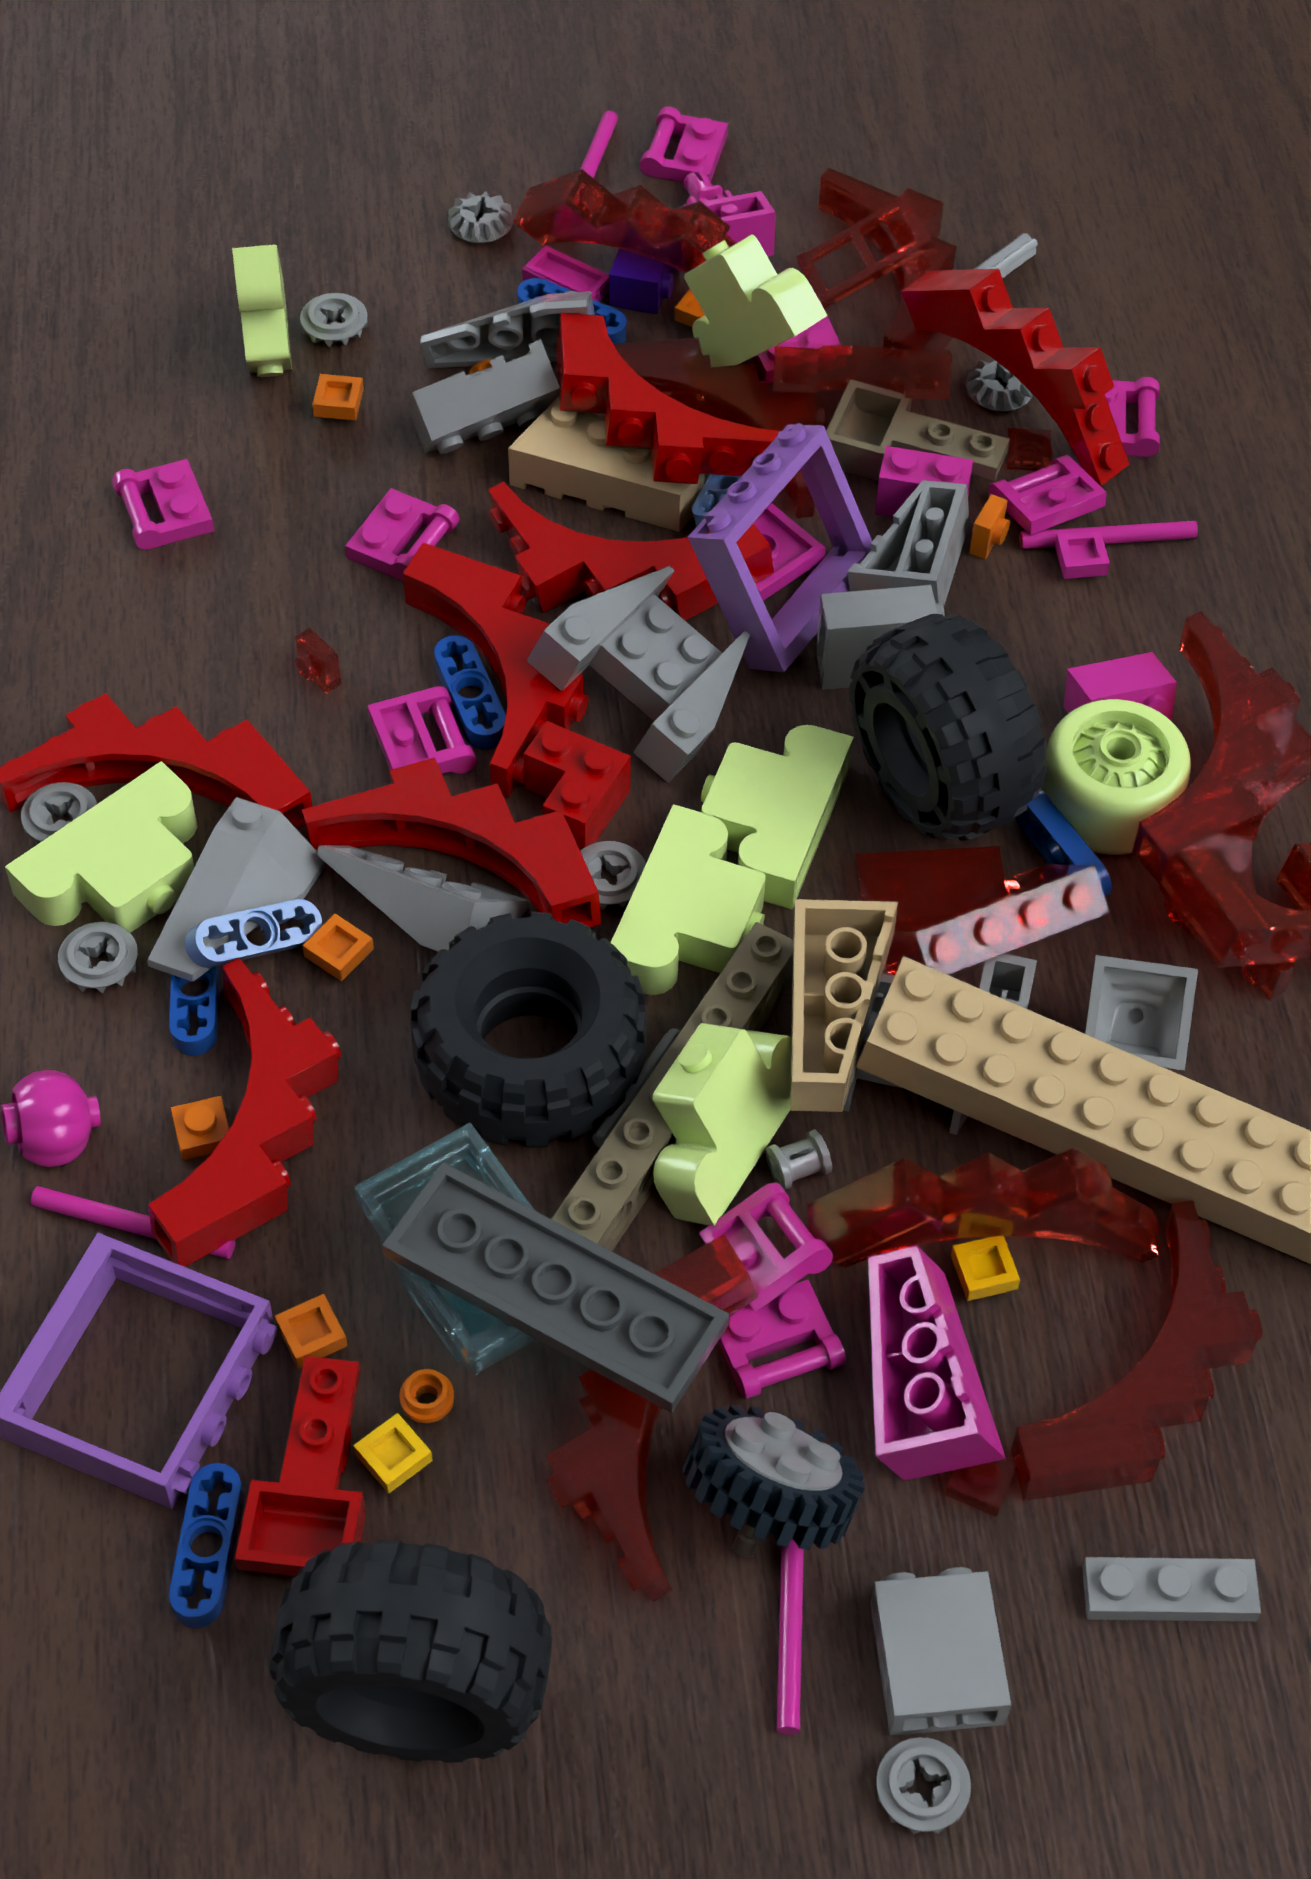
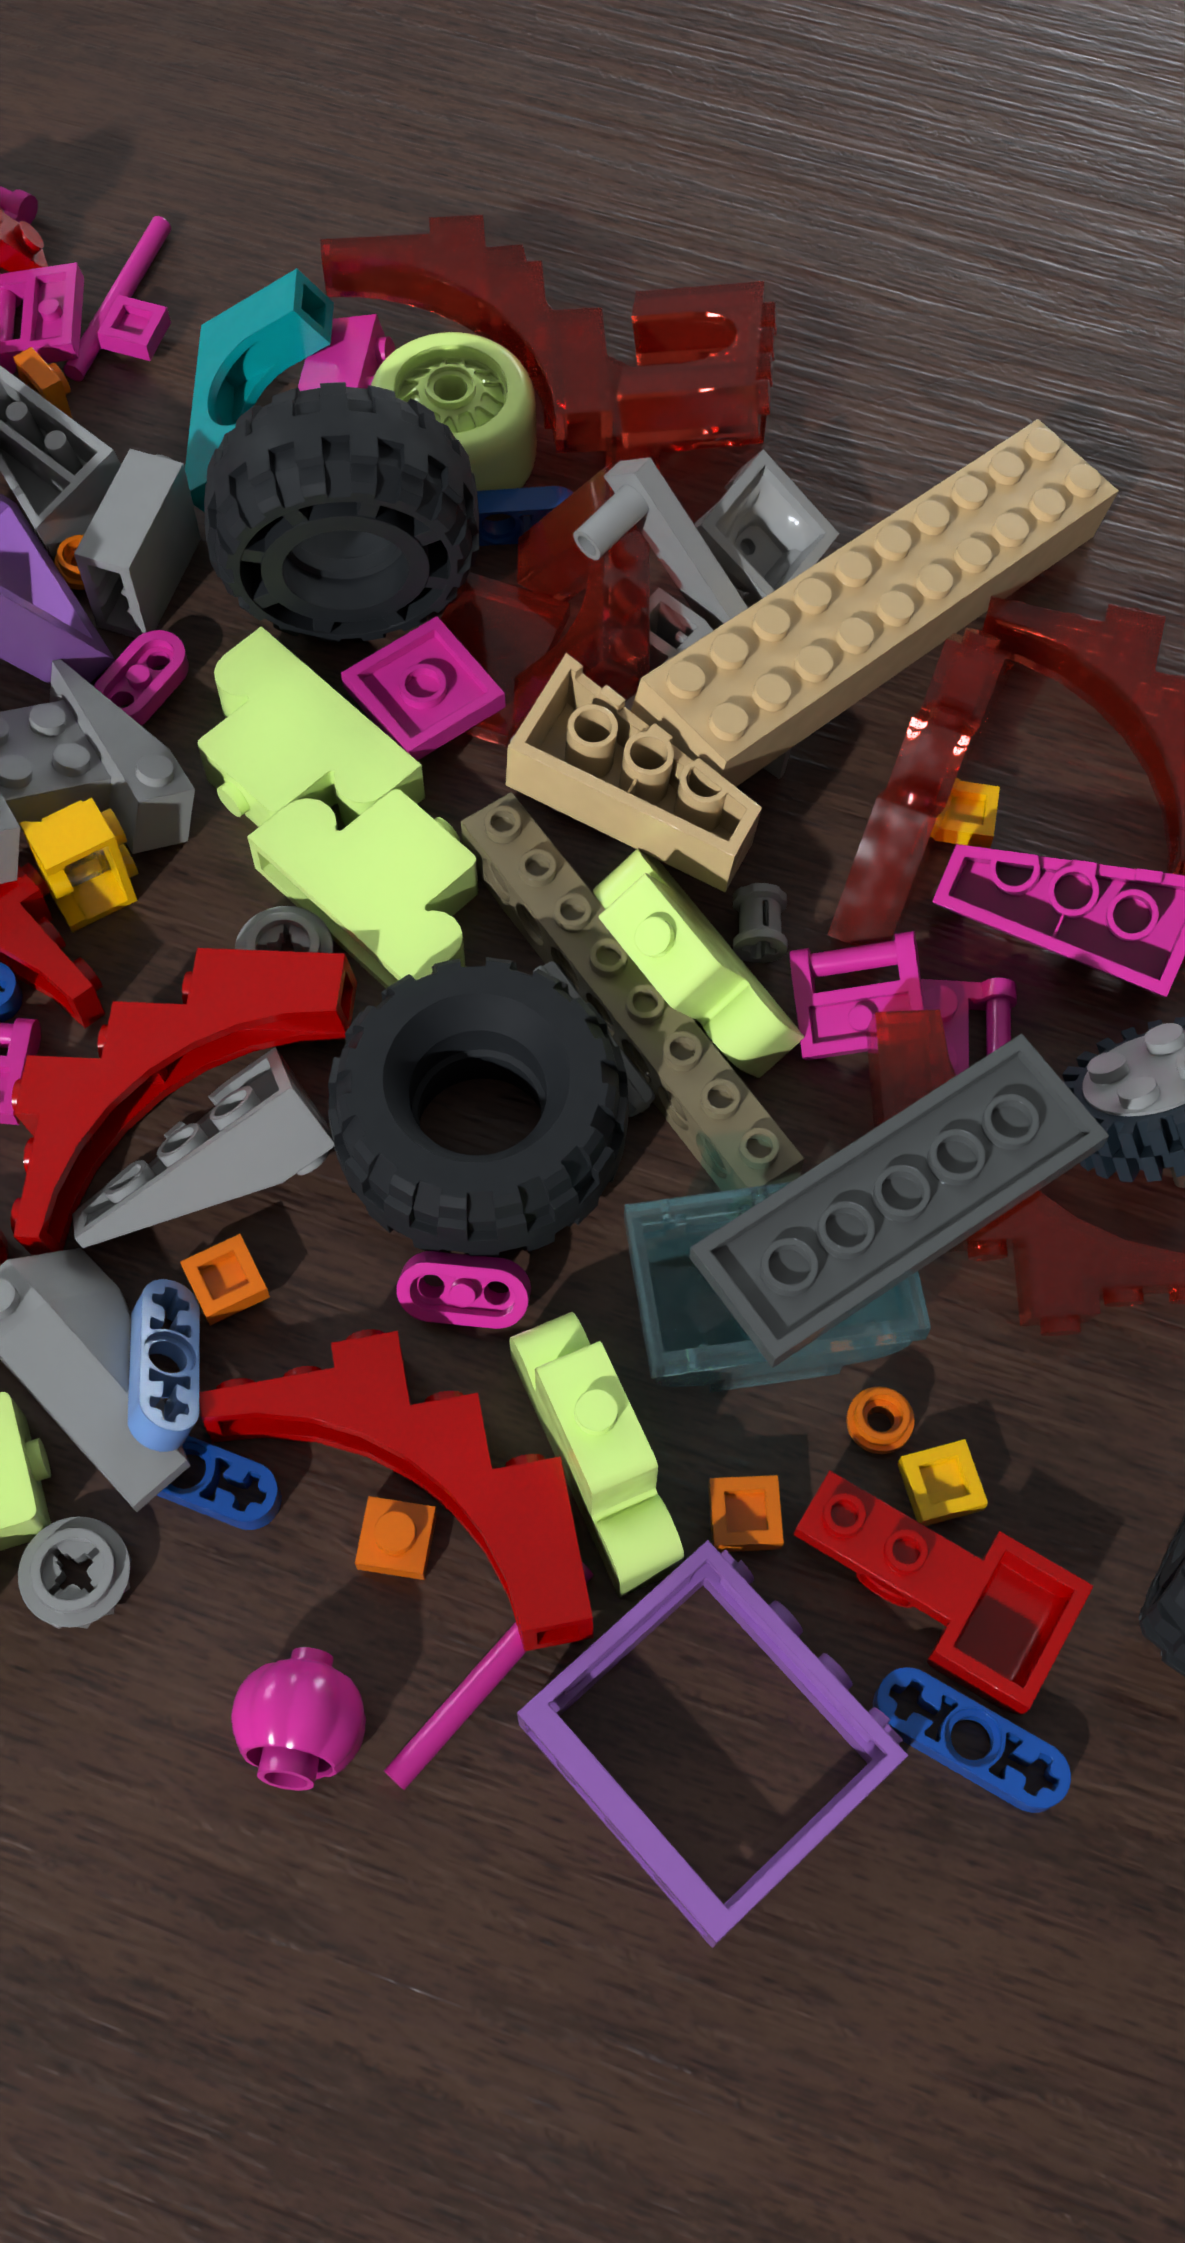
camera: 65 degrees left, 10 degrees up
red brick [524,721,631,851] -> none
none -> yellow window [19,798,139,932]
none -> dark pink plate [94,630,189,726]
none -> teal arch [185,268,334,513]
none -> dark pink plate [341,616,506,761]
none -> dark pink plate [397,1251,531,1329]
none -> yellowish green brick [510,1312,684,1598]
none -> light grey piece [573,457,748,631]

